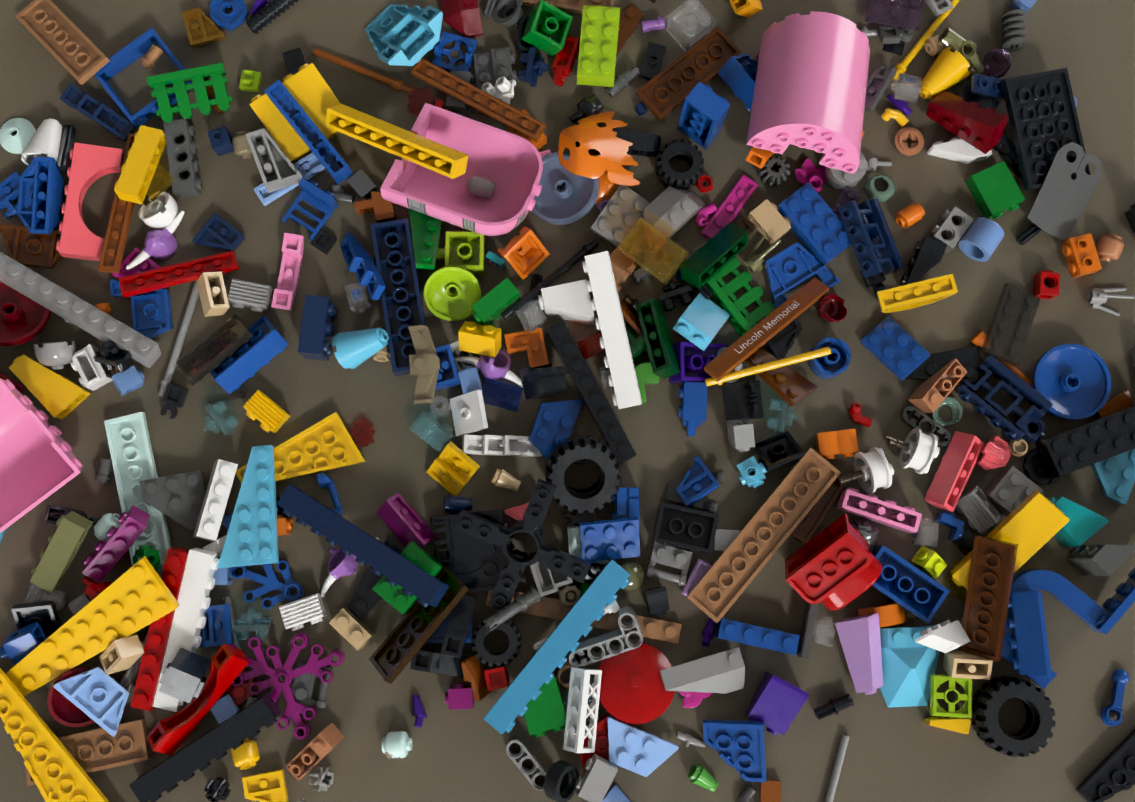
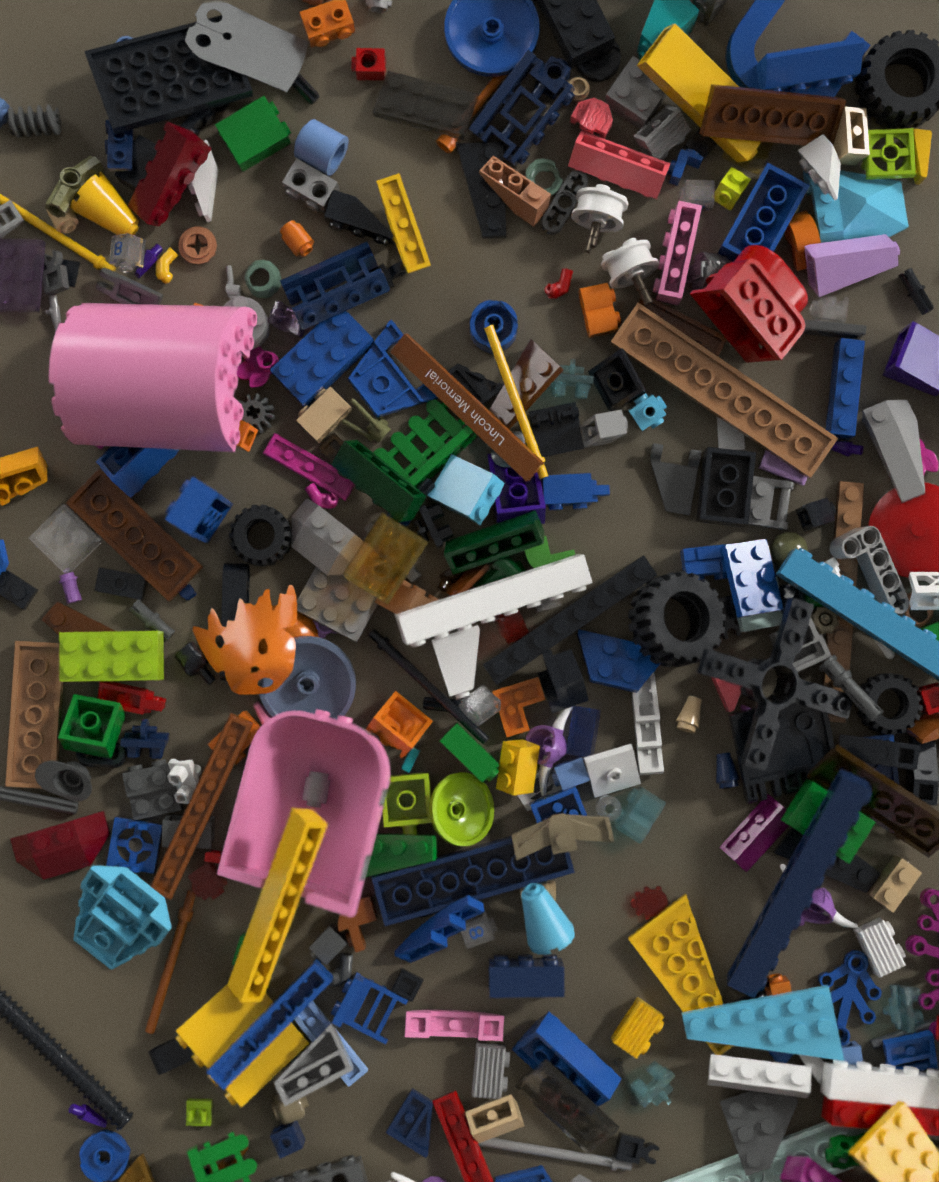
camera: 90 degrees left, 5 degrees up
blue bar [316,472,343,516] -> none
yellow slope [426,441,480,496] -> none
blue wing [676,455,720,508] -> none
red plate [695,175,713,193] -> none
dark red hair [818,293,848,322] -> none
blue plate [860,316,930,382] -> none
hair [982,47,1012,78] -> none

